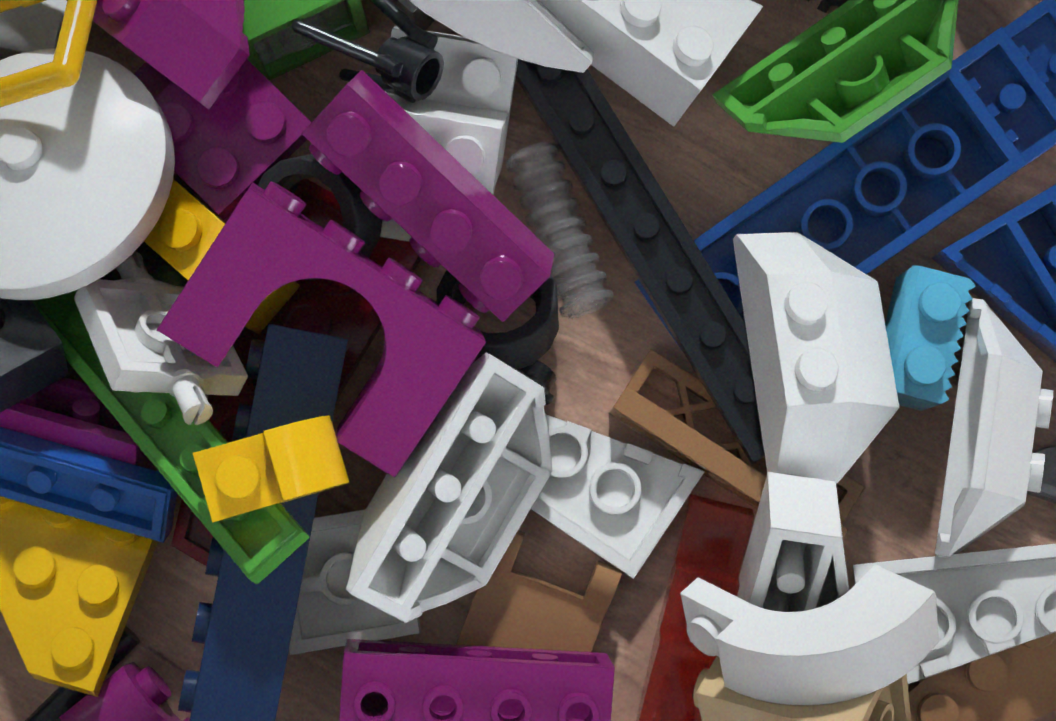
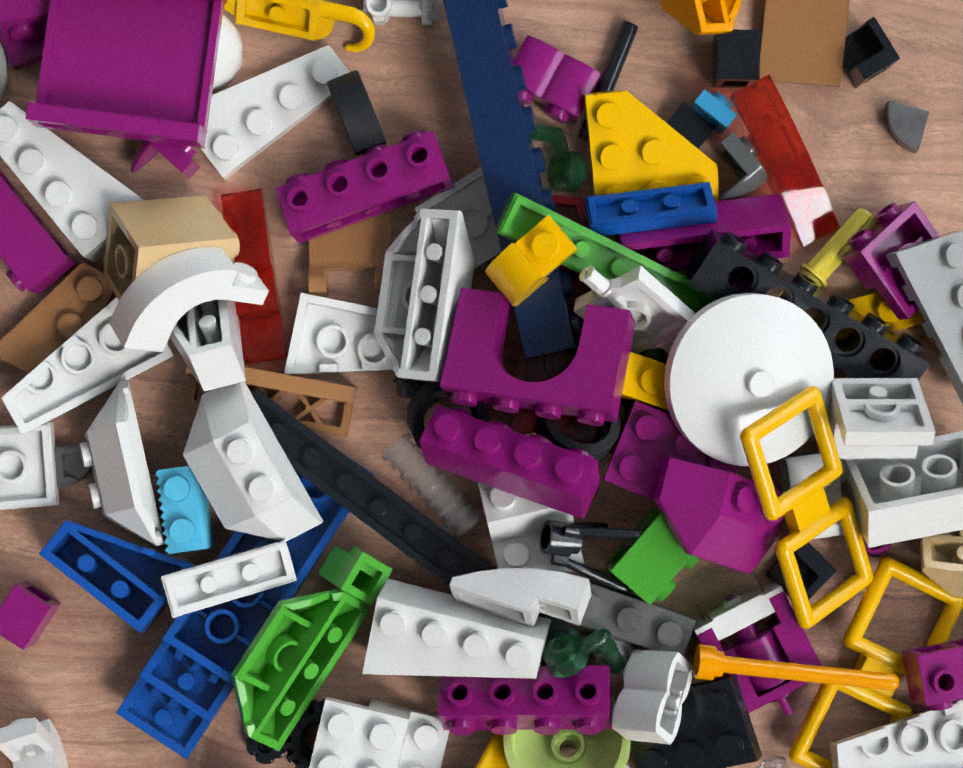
camera: 160 degrees right, 5 degrees up
none -> white tile [161,540,297,618]
none -> bright green brick [317,544,393,606]
none -> clear green plate [531,124,587,193]

